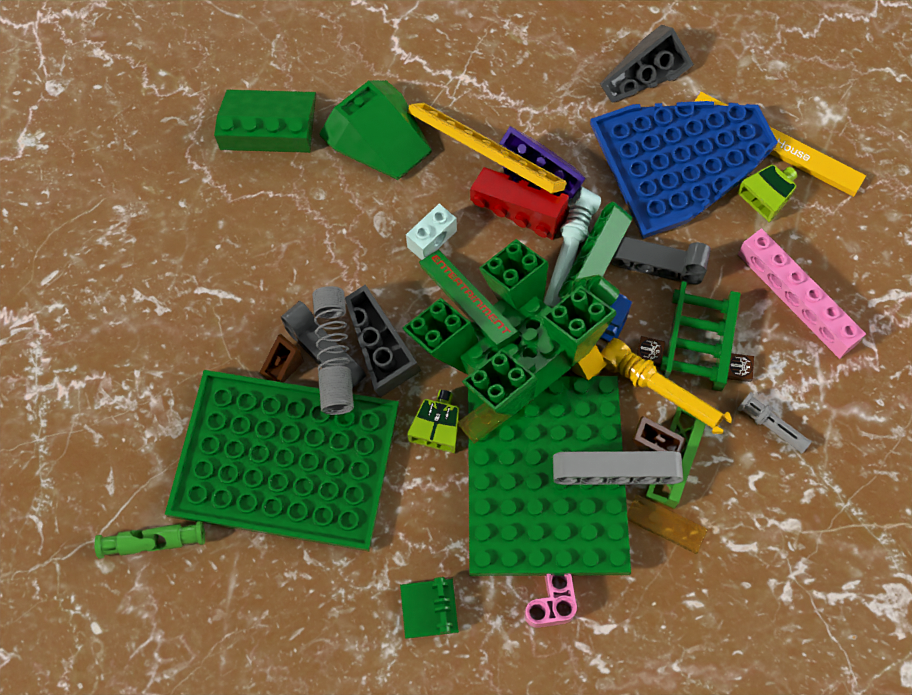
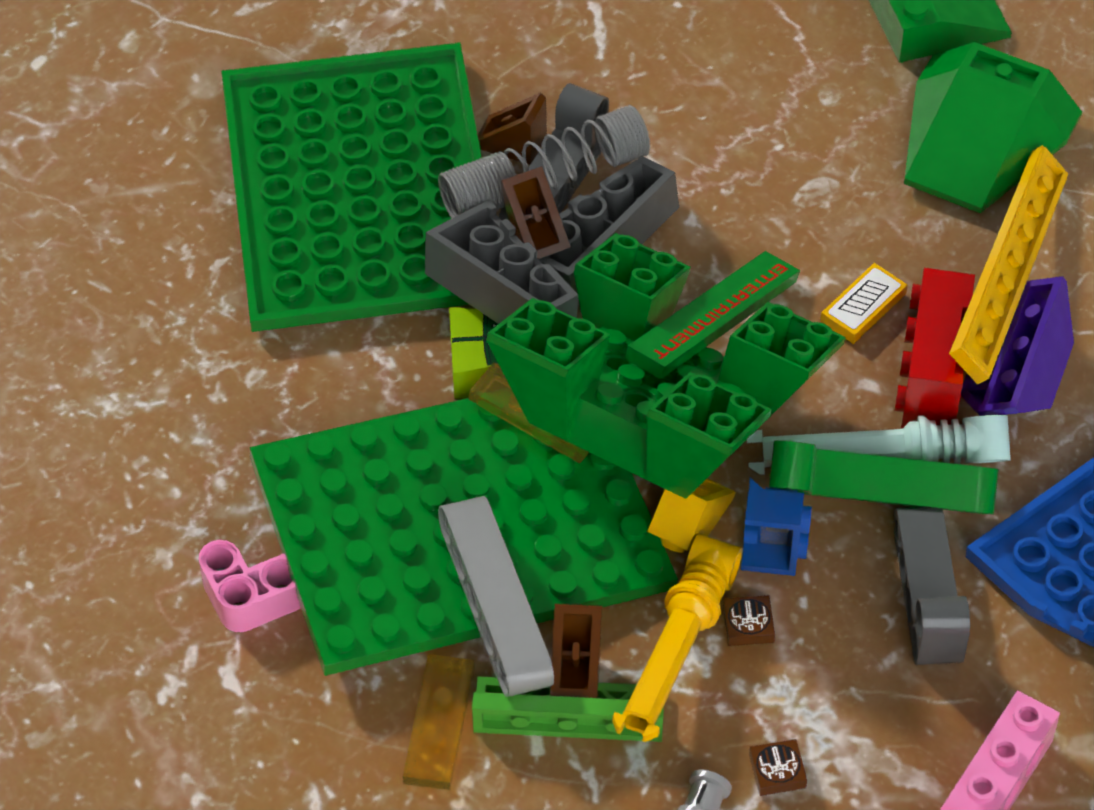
camera: 70 degrees right, 15 degrees down
bright green piece [94,521,205,559] -> none
green hinge [400,577,459,639] -> none
light aqua brick [406,204,457,260] -> none
green fence [660,281,741,392] -> none
none -> dark grey wedge [425,200,578,324]
none -> reddish brown slope [501,166,571,259]
none -> tile [820,263,908,344]

